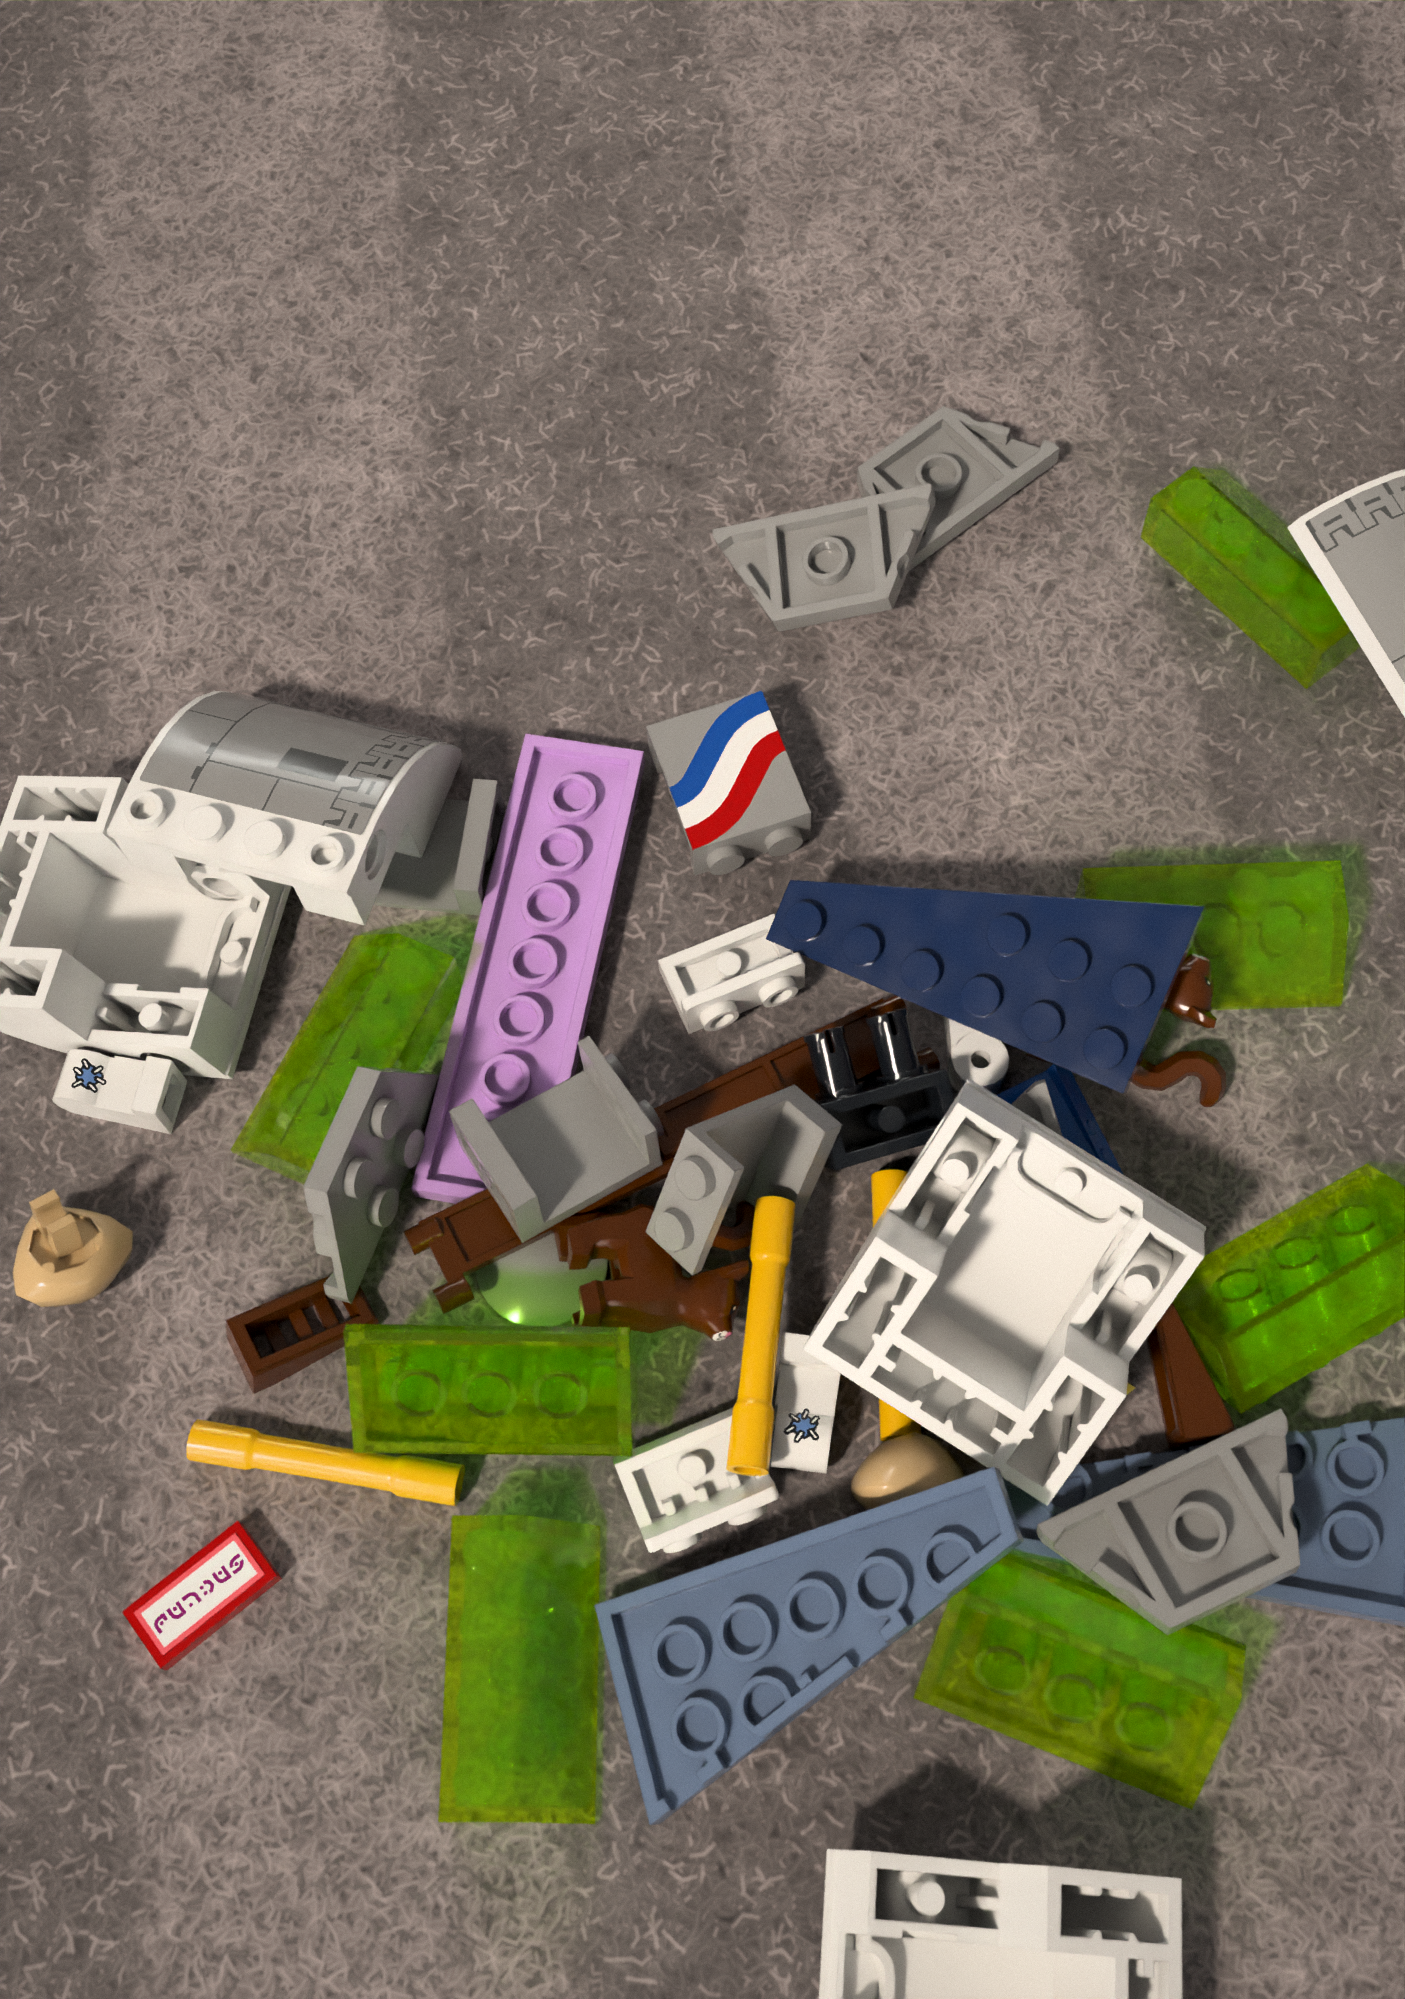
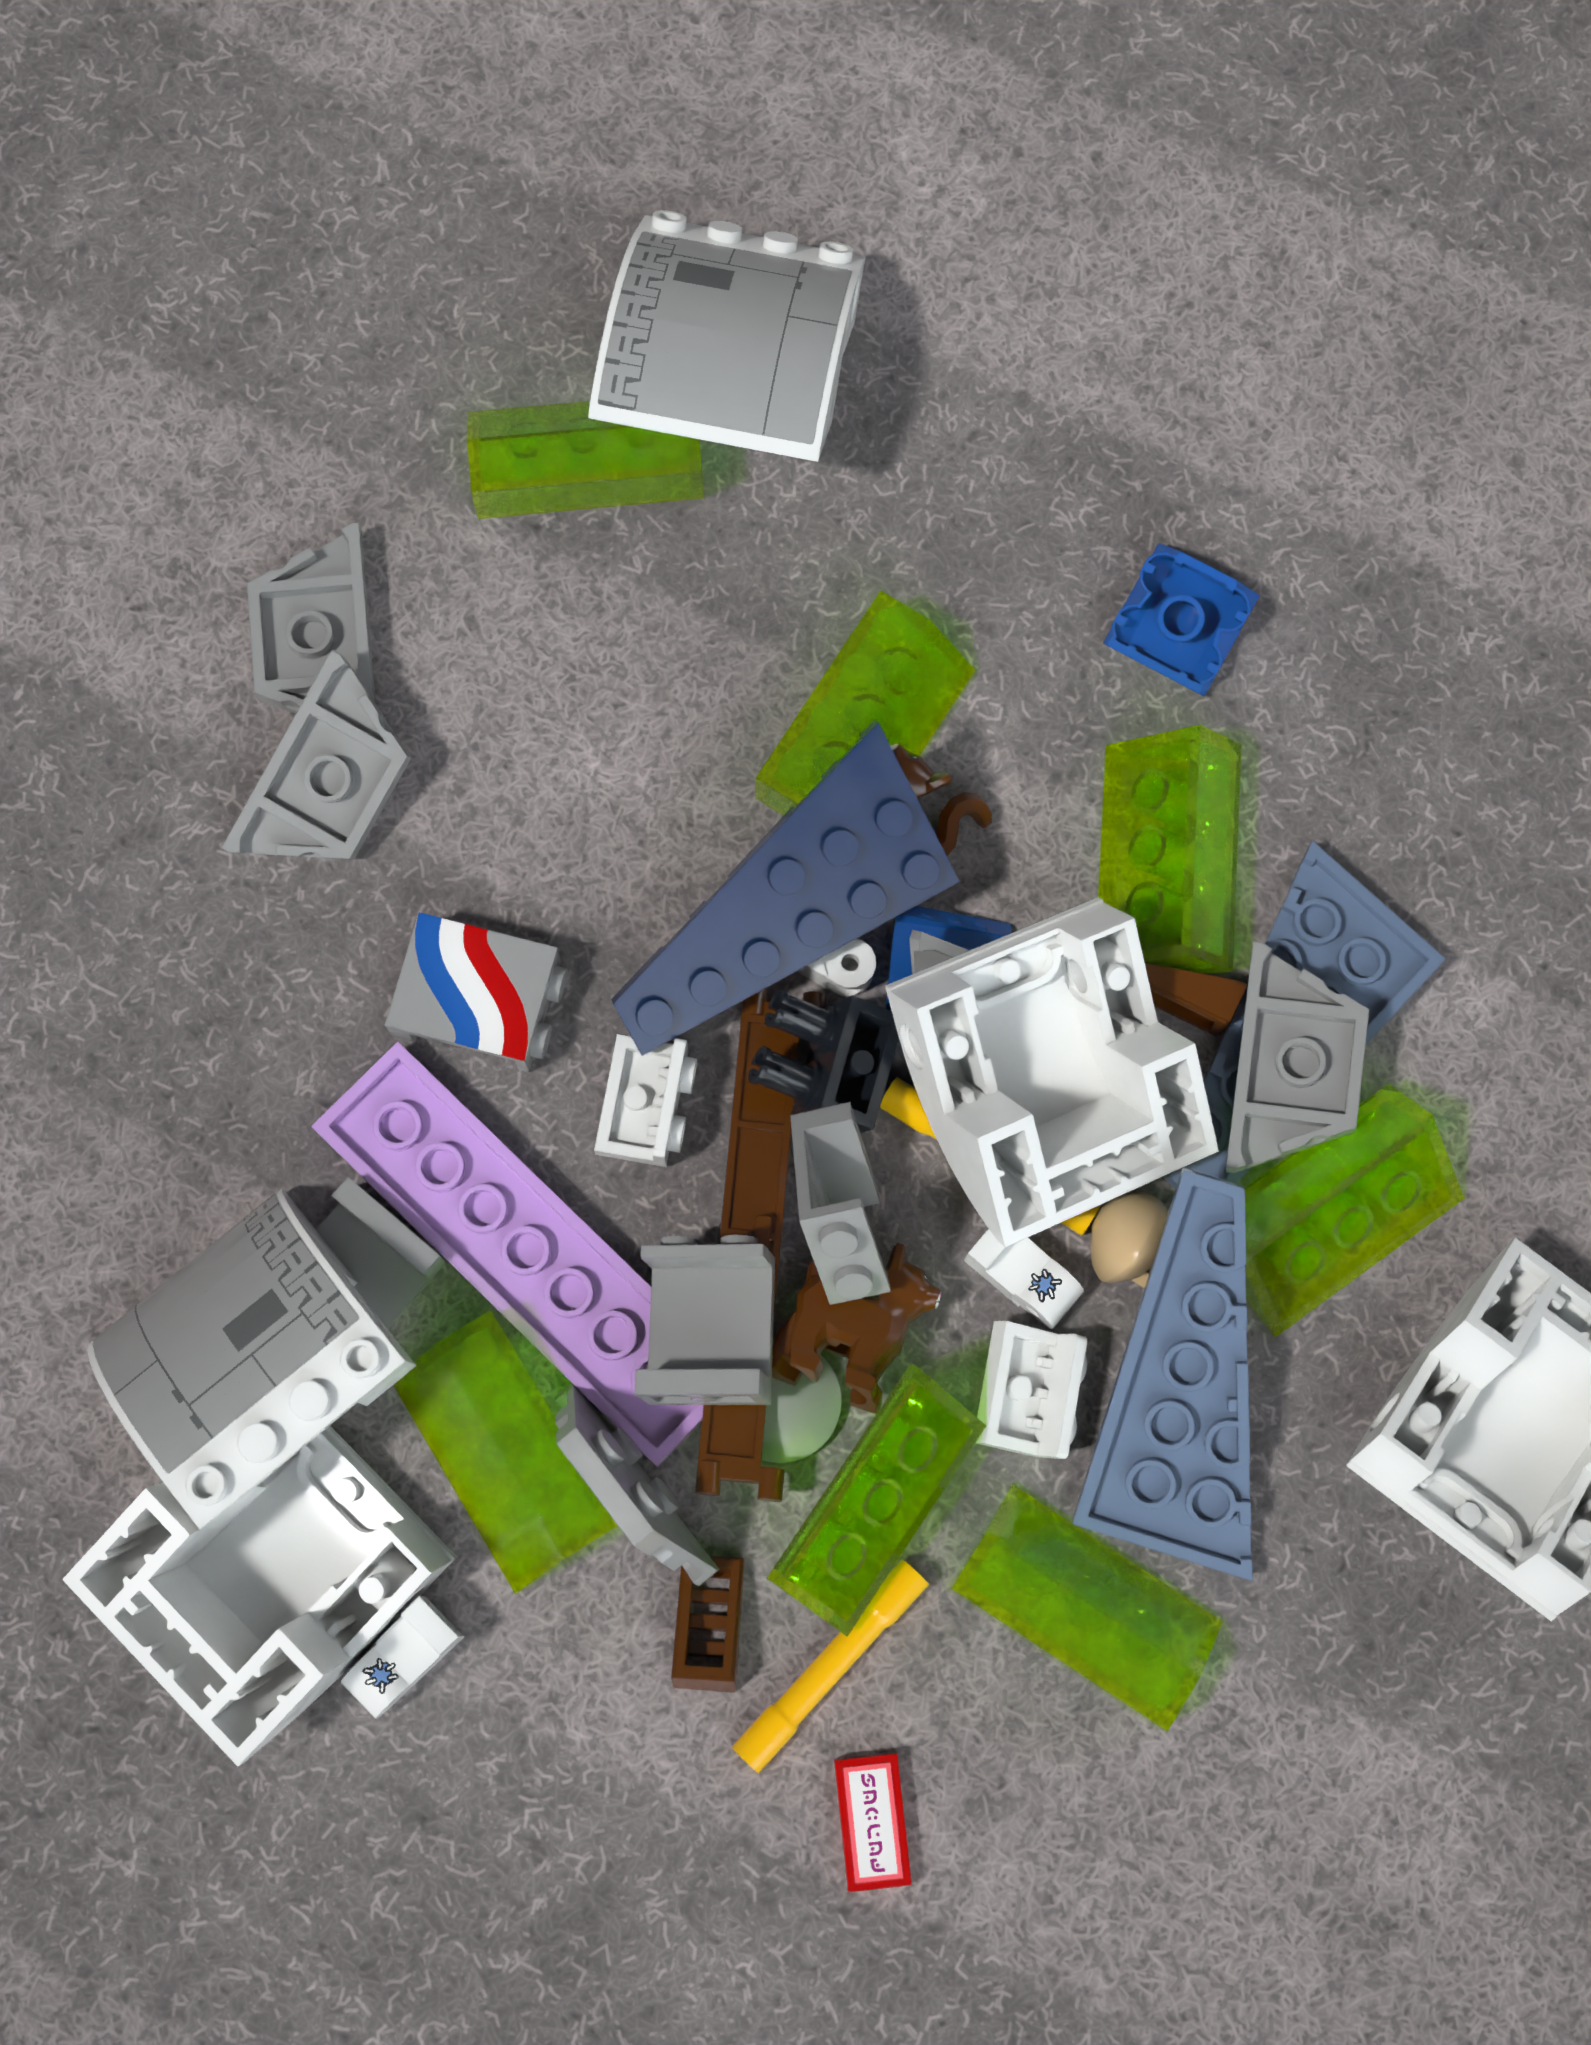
camera: 65 degrees left, 10 degrees up
tan piece [13,1189,133,1307] -> none
yellow piece [726,1196,796,1476] -> none

